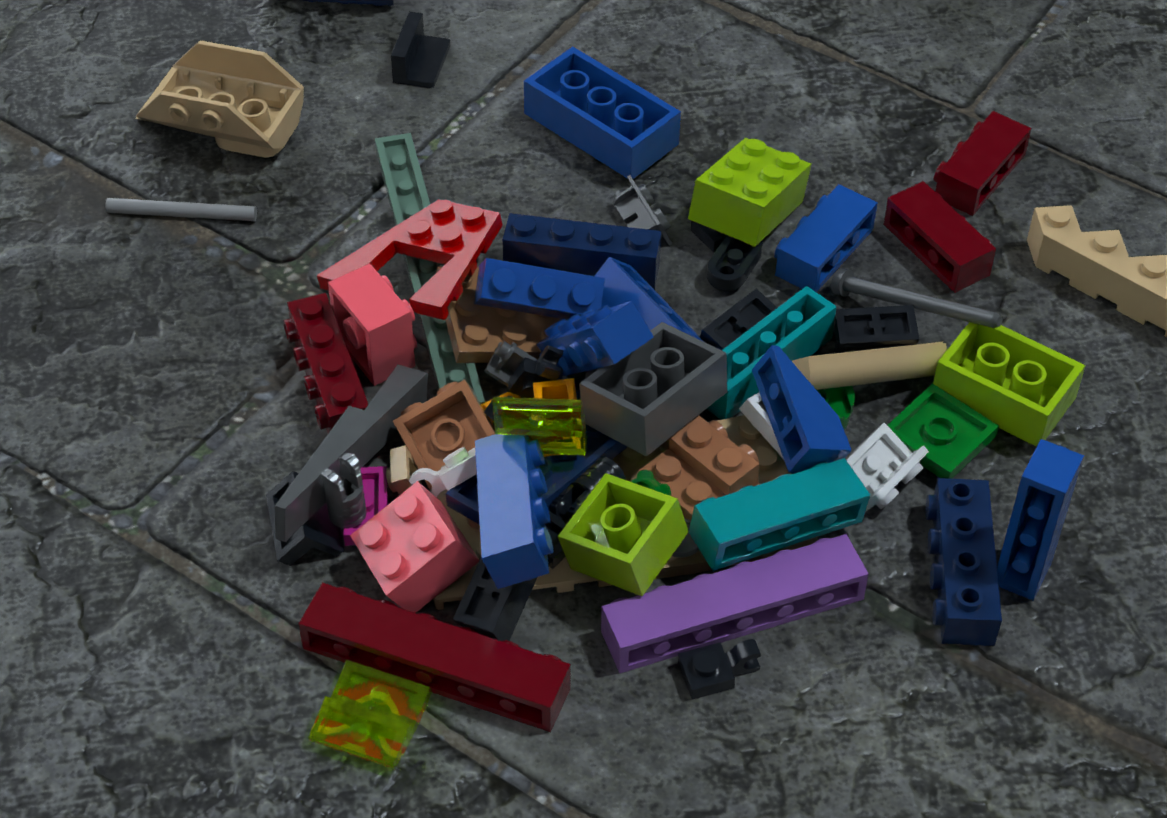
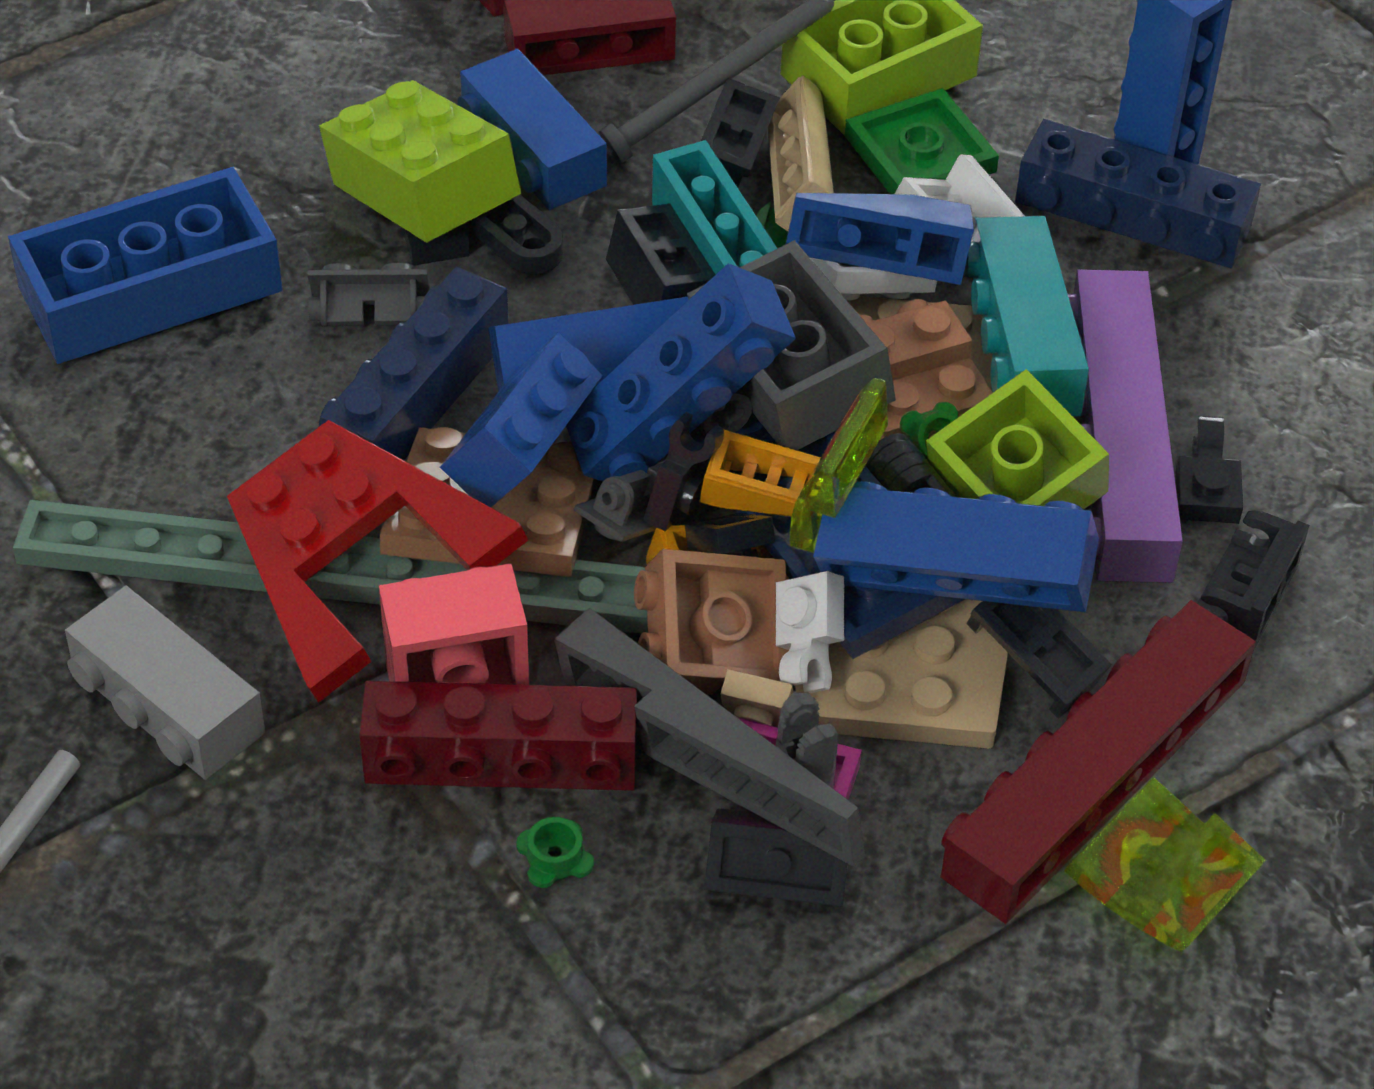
camera: 70 degrees left, 0 degrees up
coral brick [350,481,480,613] -> none
none -> light grey brick [65,585,265,780]
none -> green plate [516,817,594,888]
none -> black hinge [1197,510,1310,649]

